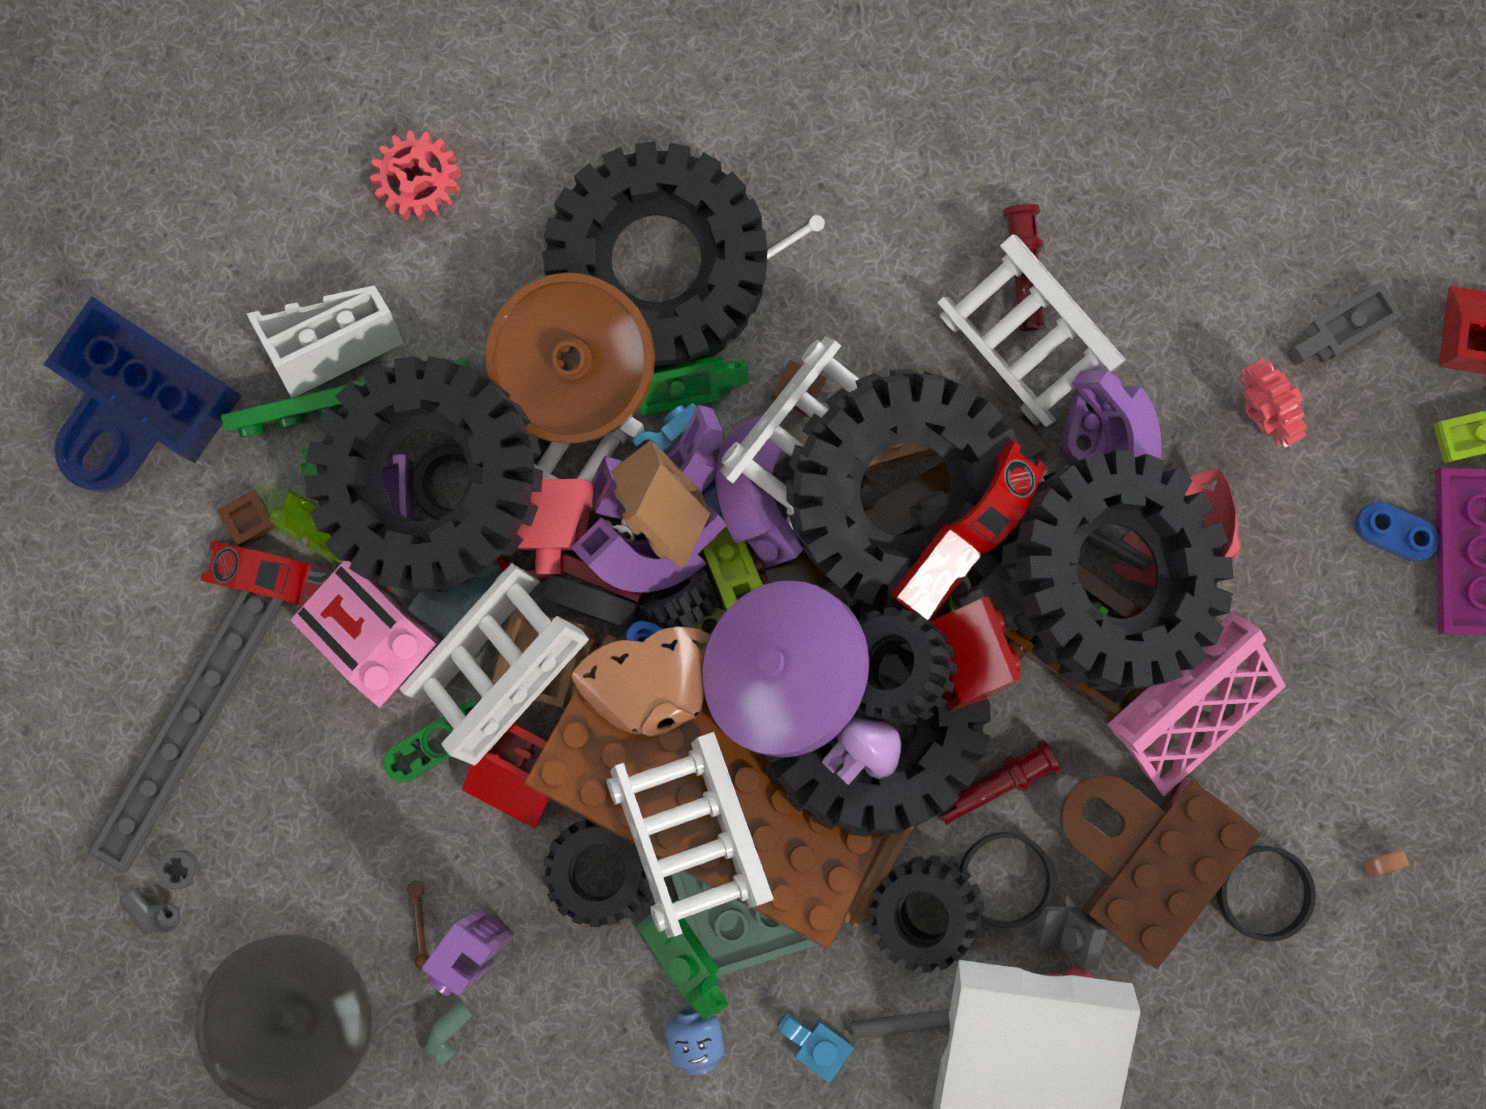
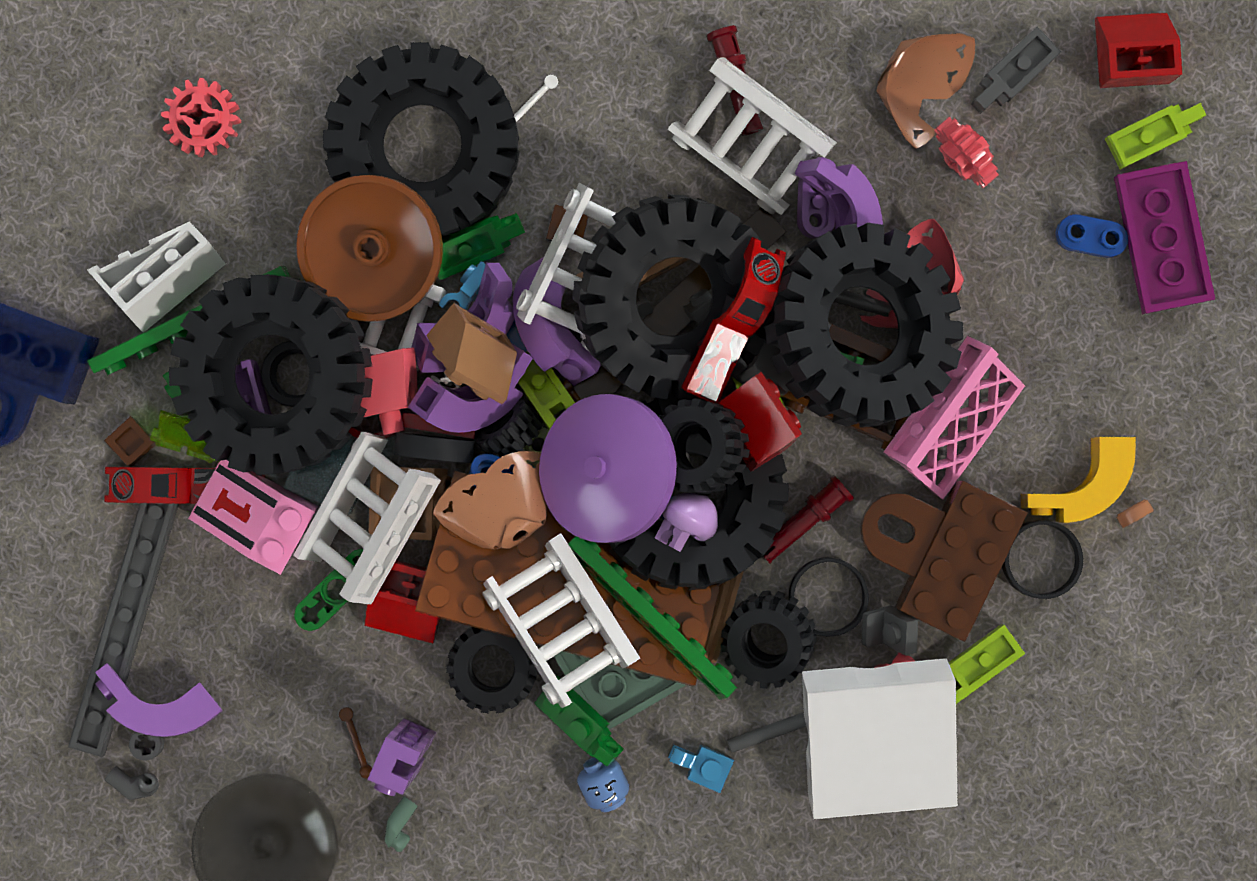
camera: 20 degrees left, 5 degrees up
none -> medium lavender arch [95,663,223,737]
none -> green plate [568,536,737,700]
none -> nougat piece [877,33,975,149]
none -> lime plate [948,624,1025,704]
none -> yellow arch [1021,437,1136,523]

